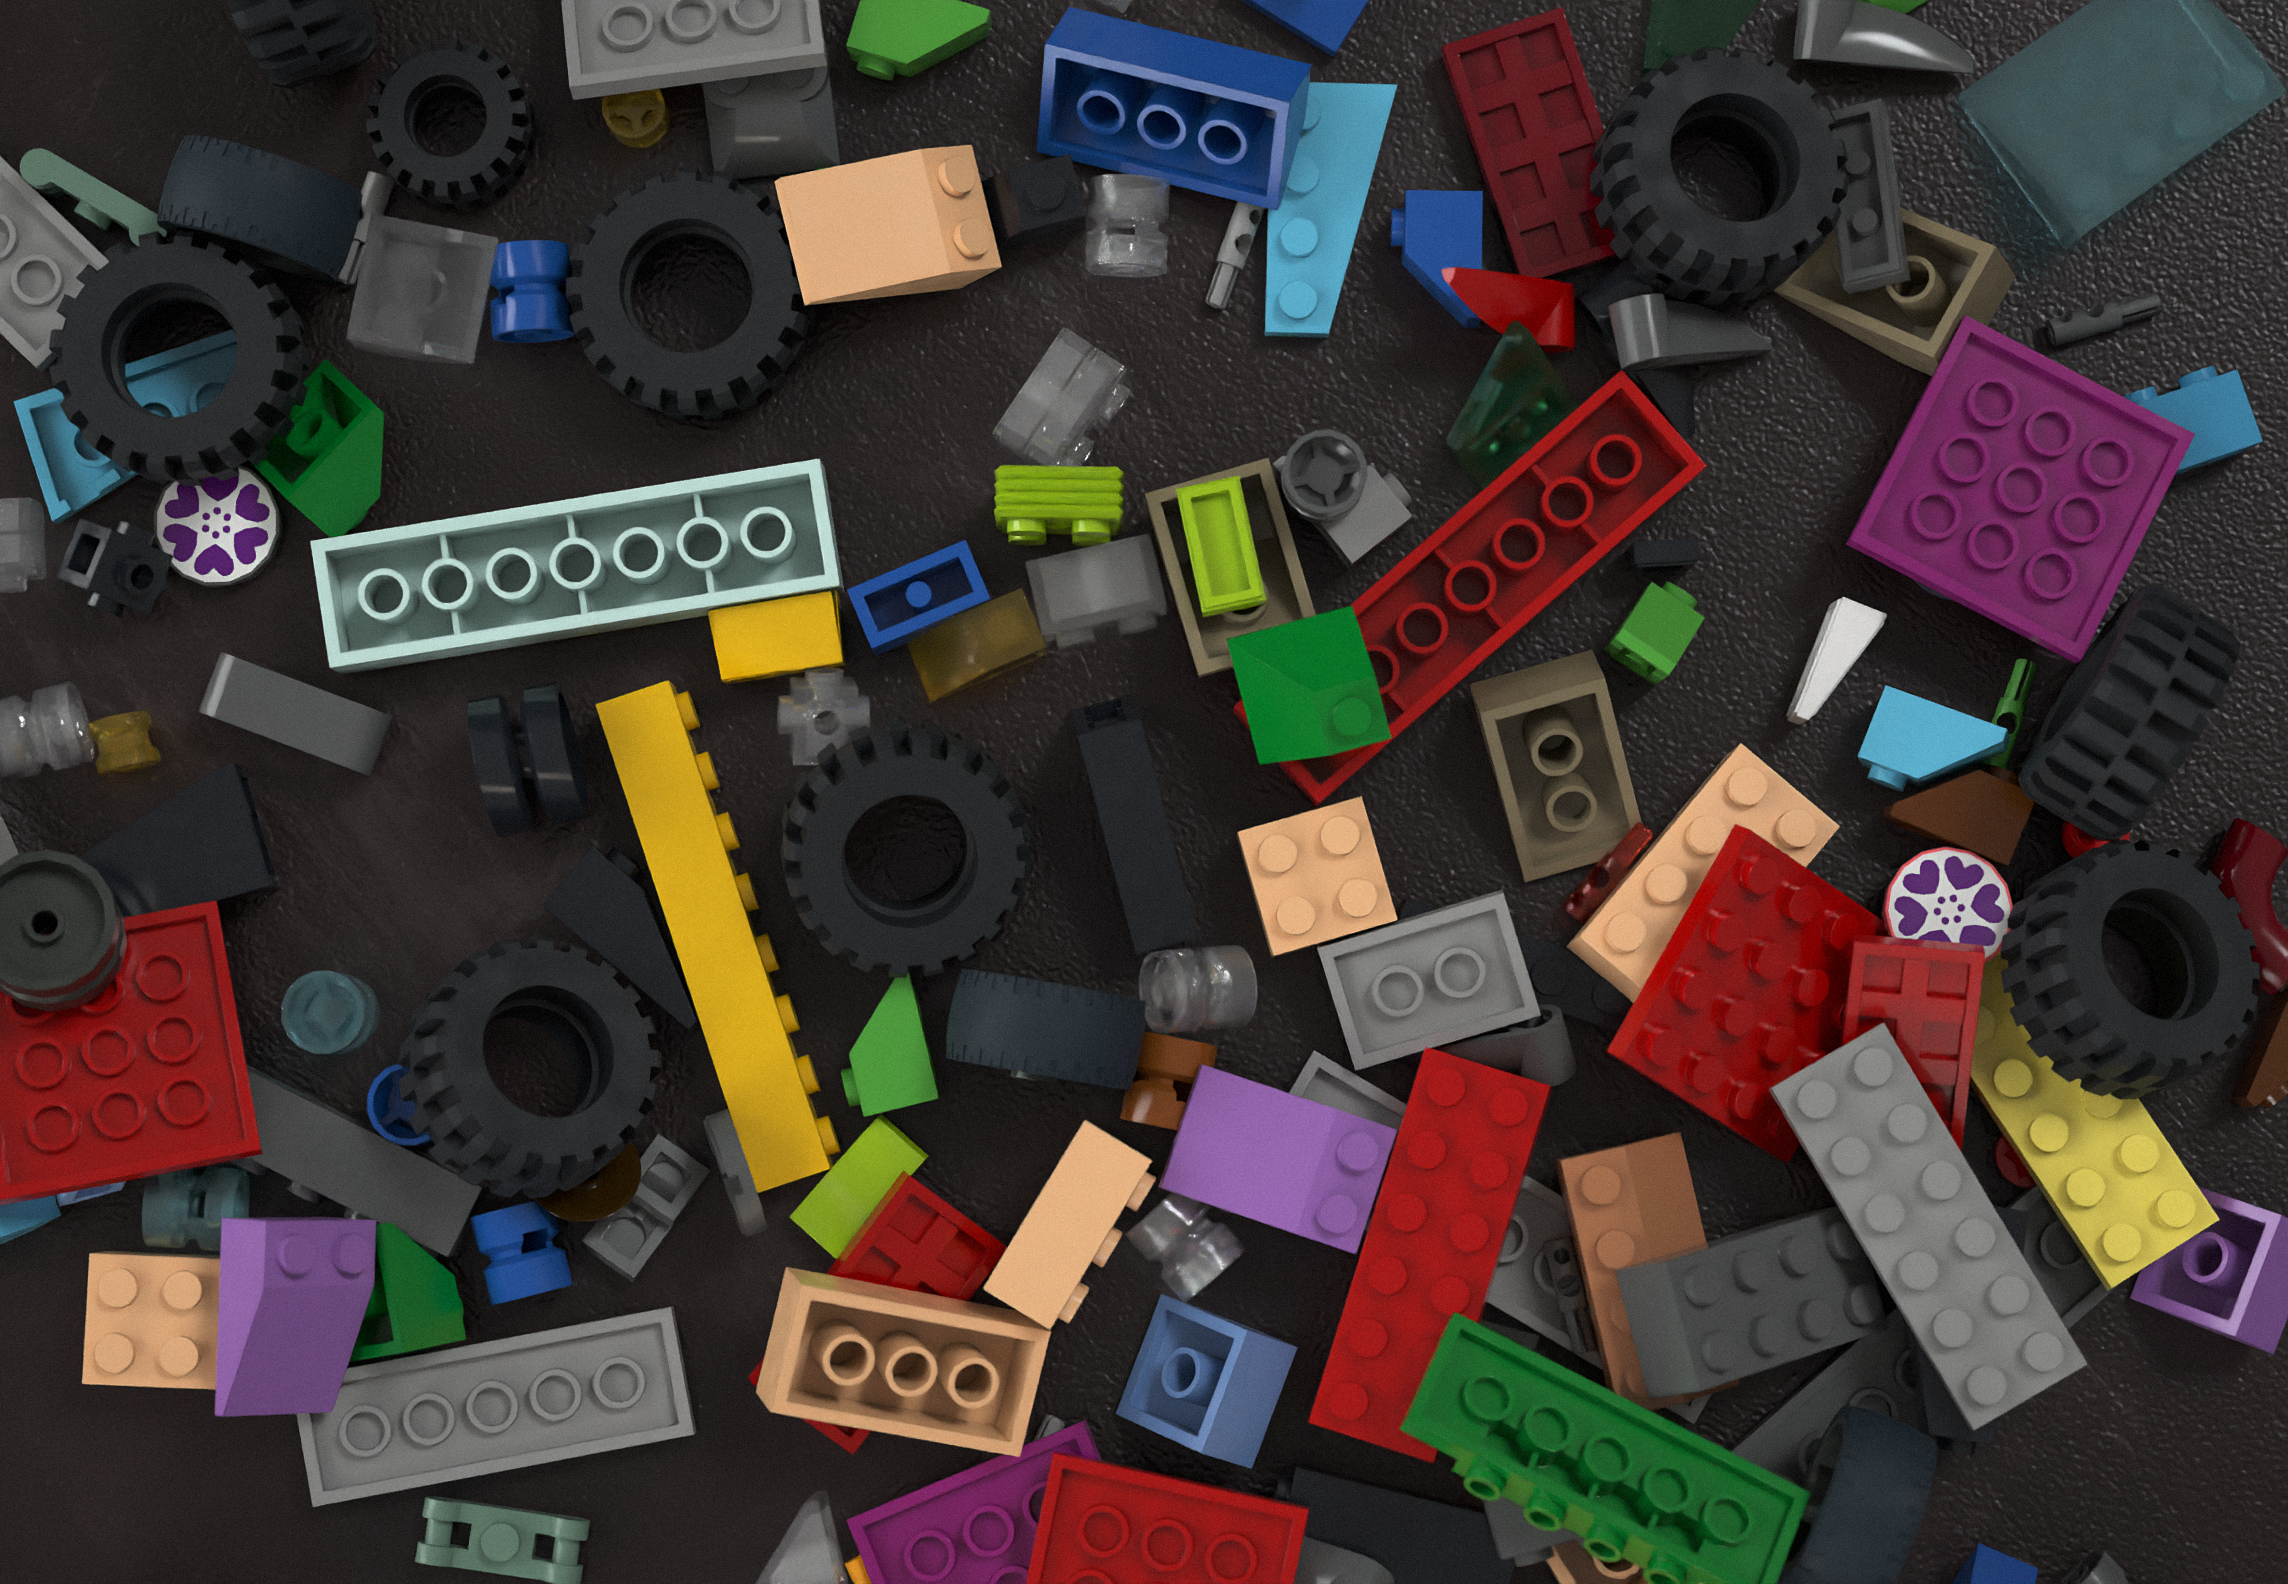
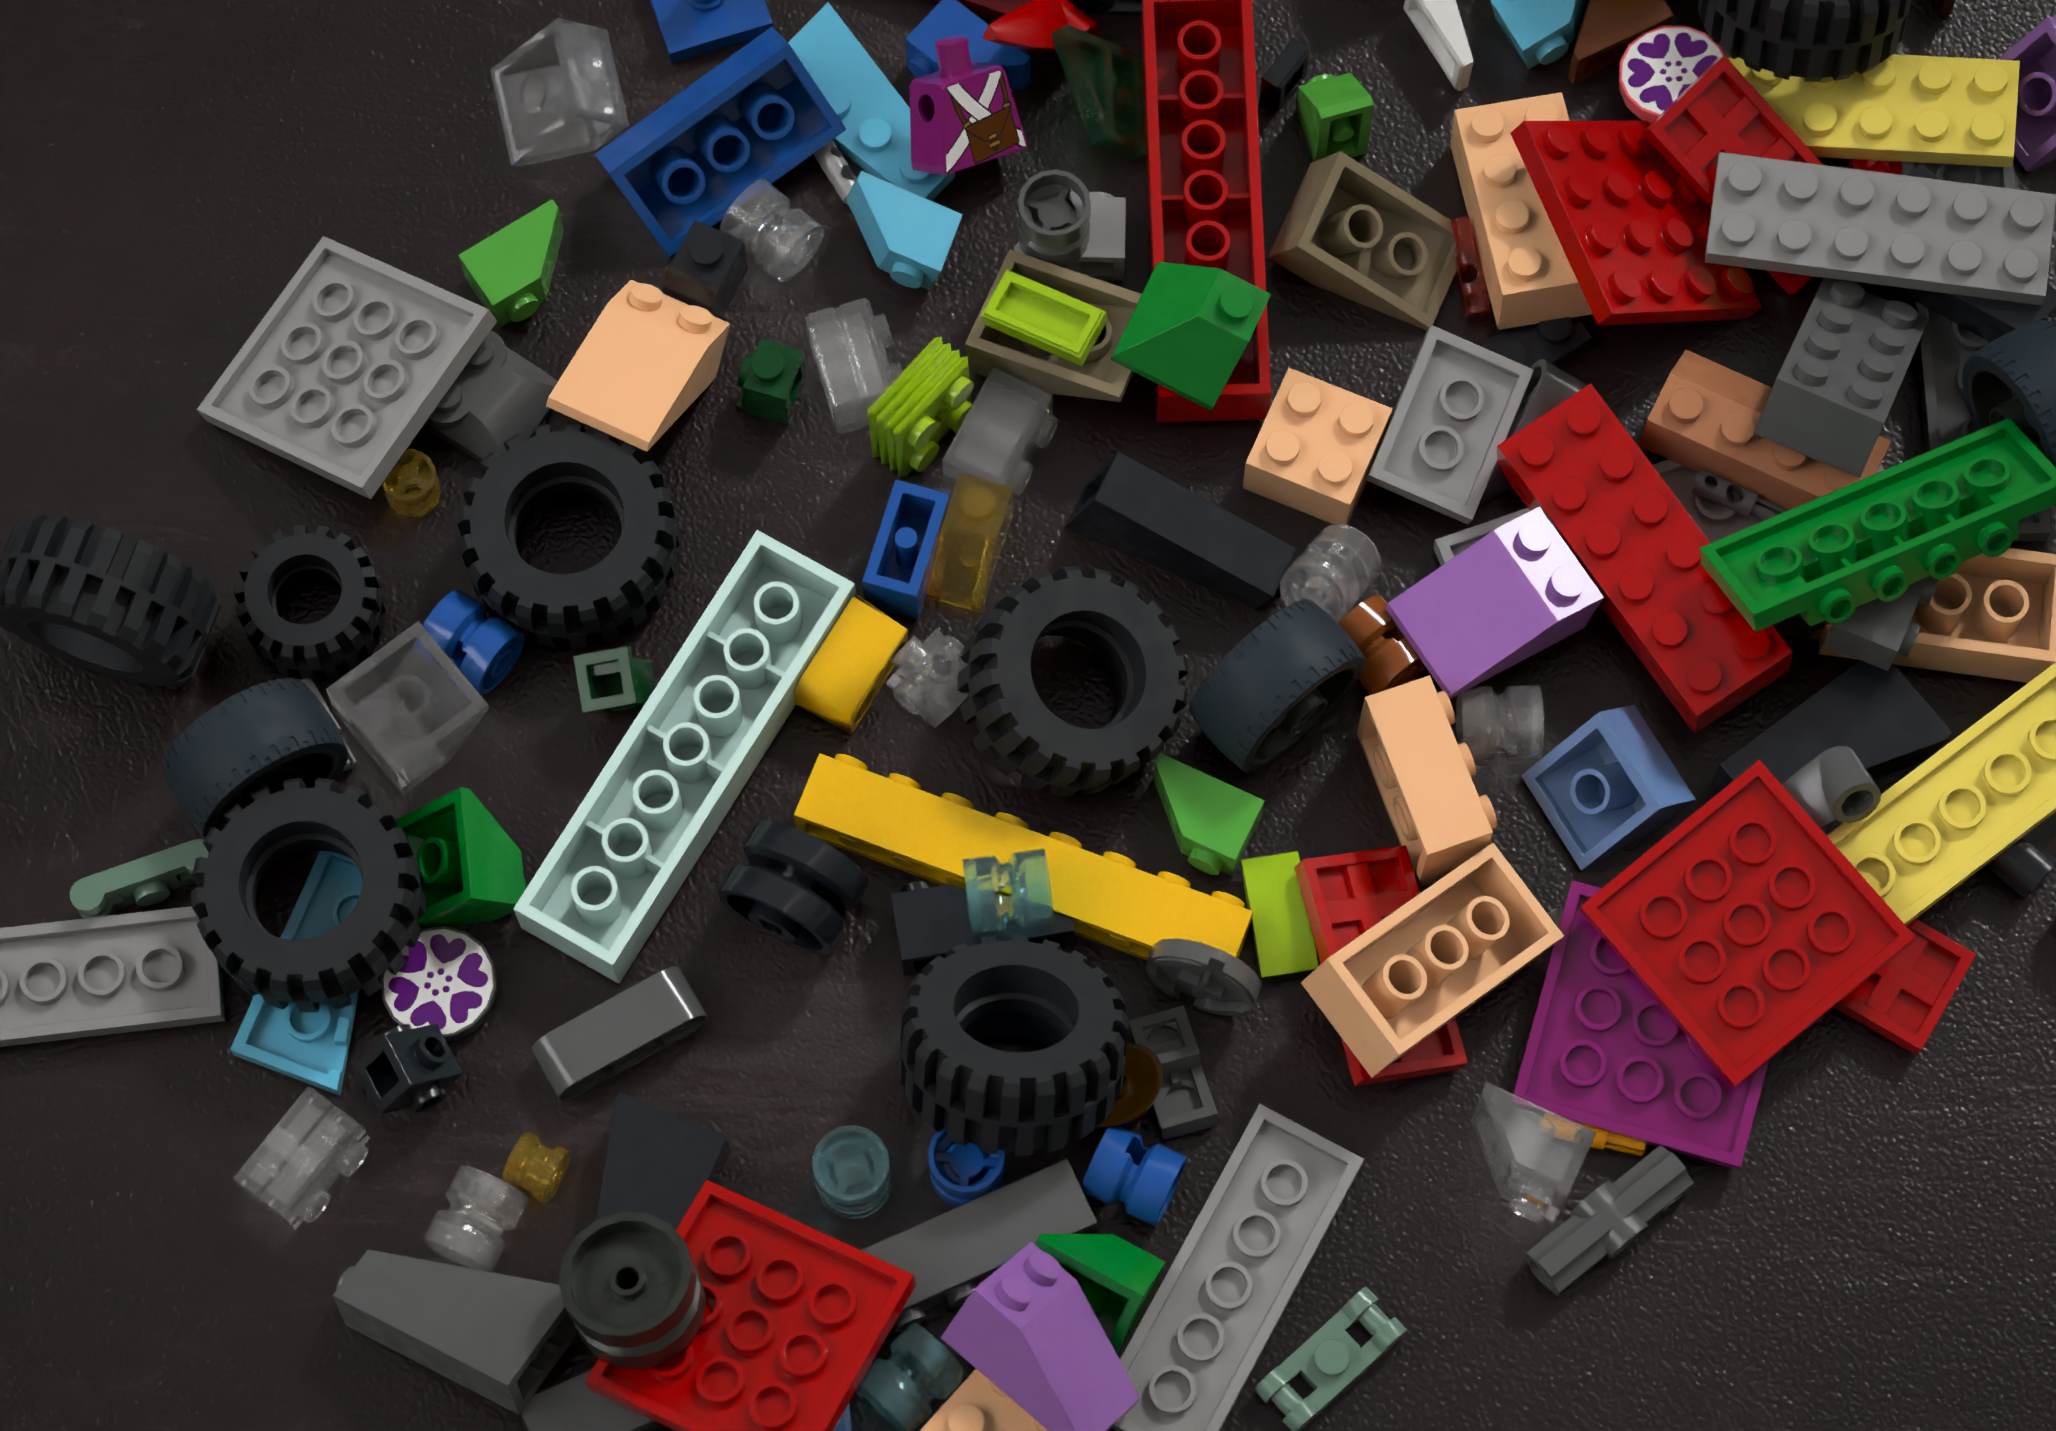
camera: 50 degrees left, 15 degrees down
none -> dark green brick [573,646,655,714]
none -> dark green brick [736,338,807,426]
none -> medium azure slope [846,171,963,290]
none -> magenta torso [909,36,1027,175]
none -> clear light blue wheel [962,848,1054,934]

